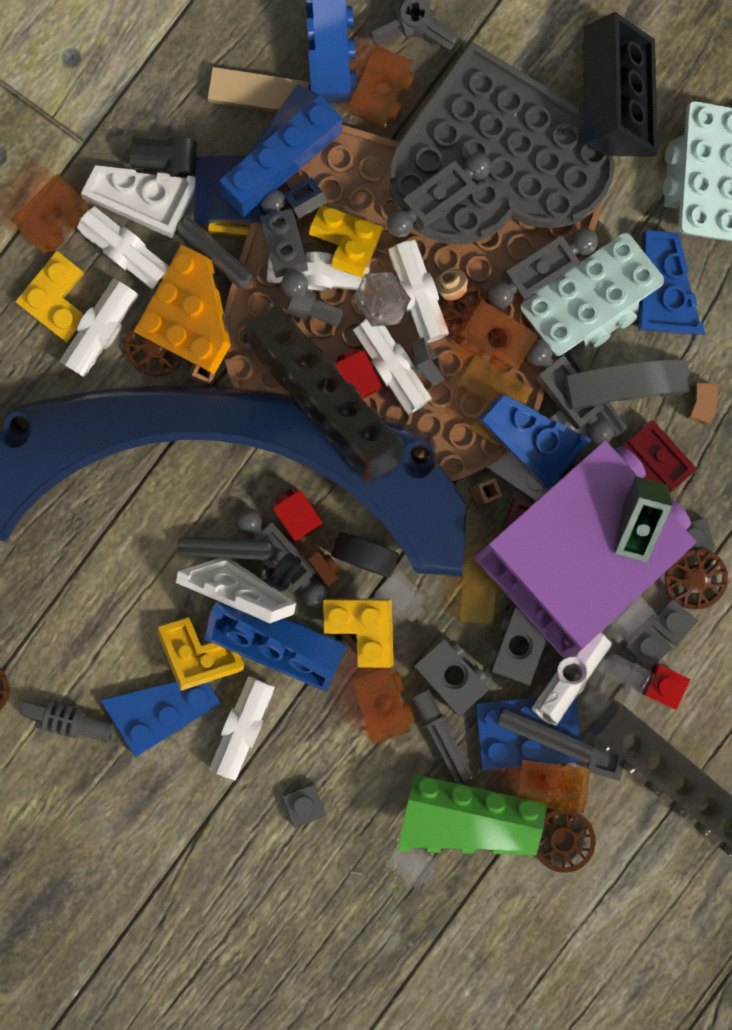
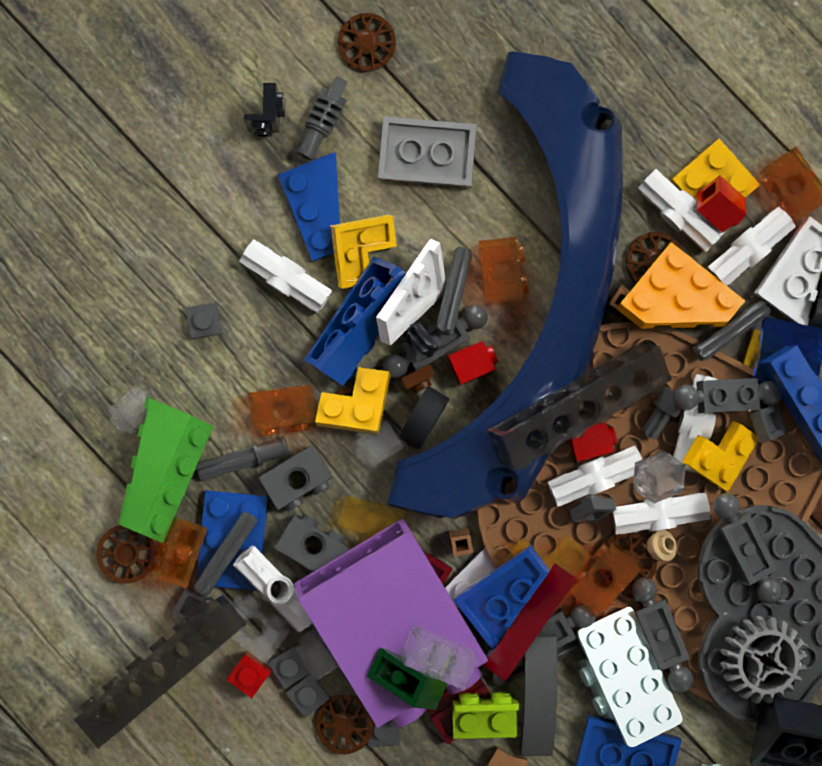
camera: 95 degrees right, 0 degrees up
none -> black bracket [244,83,286,137]
none -> light grey plate [378,116,477,188]
none -> clear brick [400,626,478,690]
none -> lime bracket [452,692,519,739]
none -> clear orange brick [478,236,529,306]
none -> dark red sticker [484,563,577,682]
none -> red brick [697,175,746,233]
none -> light grey gear [720,616,808,703]

